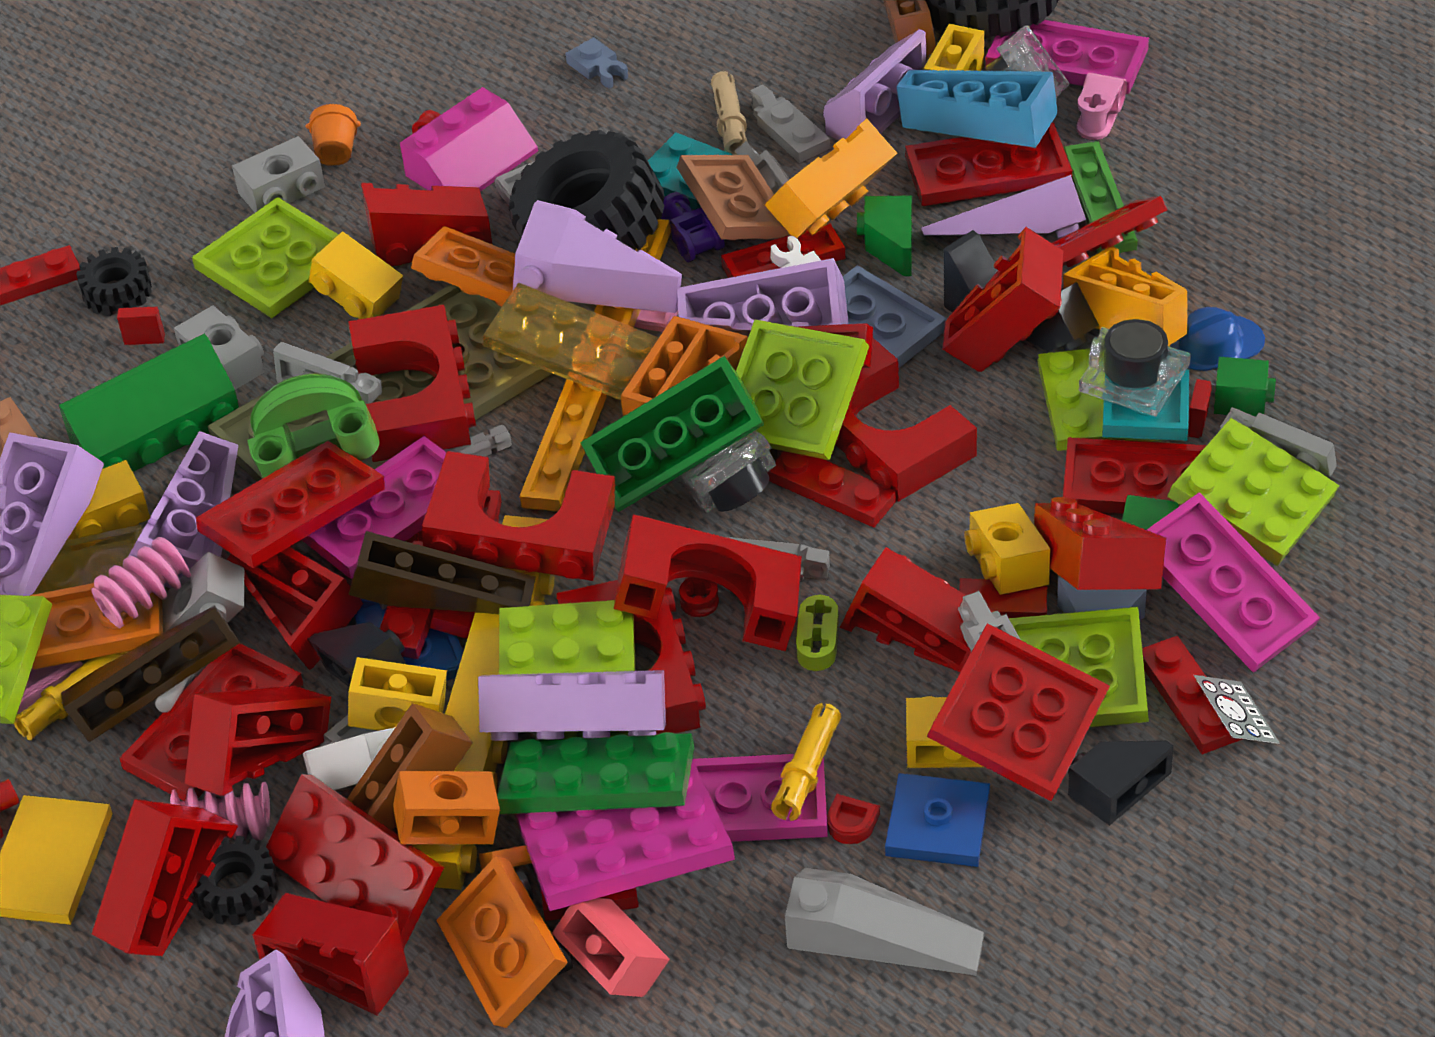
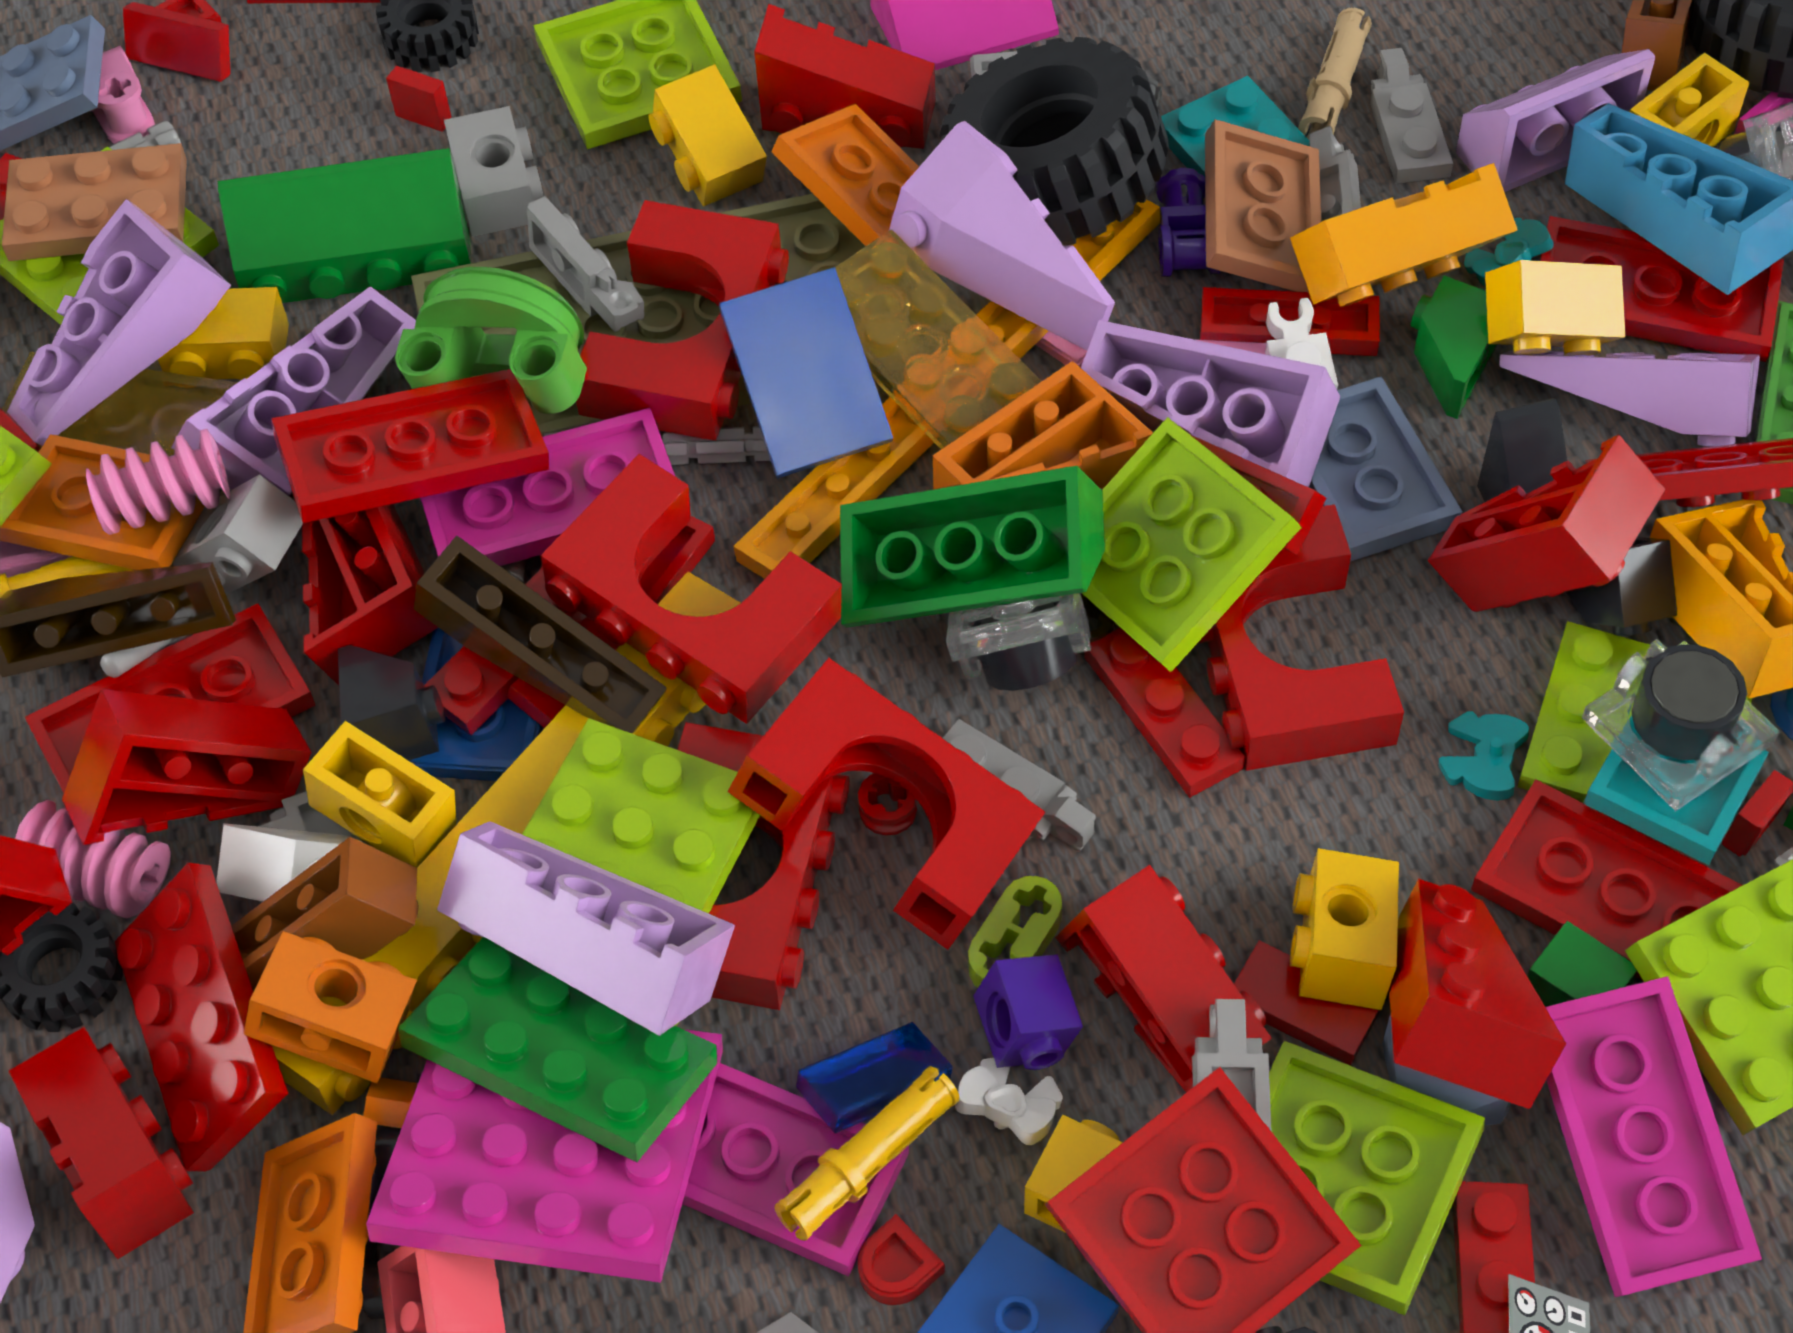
camera: 25 degrees right, 10 degrees up
none -> tile [719,267,893,479]
none -> clear blue tile [796,1022,953,1134]
none -> white piece [955,1058,1063,1145]
none -> dark purple brick [973,954,1083,1070]
none -> teal piece [1439,711,1529,801]
none -> teal piece [1464,218,1554,287]
none -> yellow brick [1485,260,1625,356]

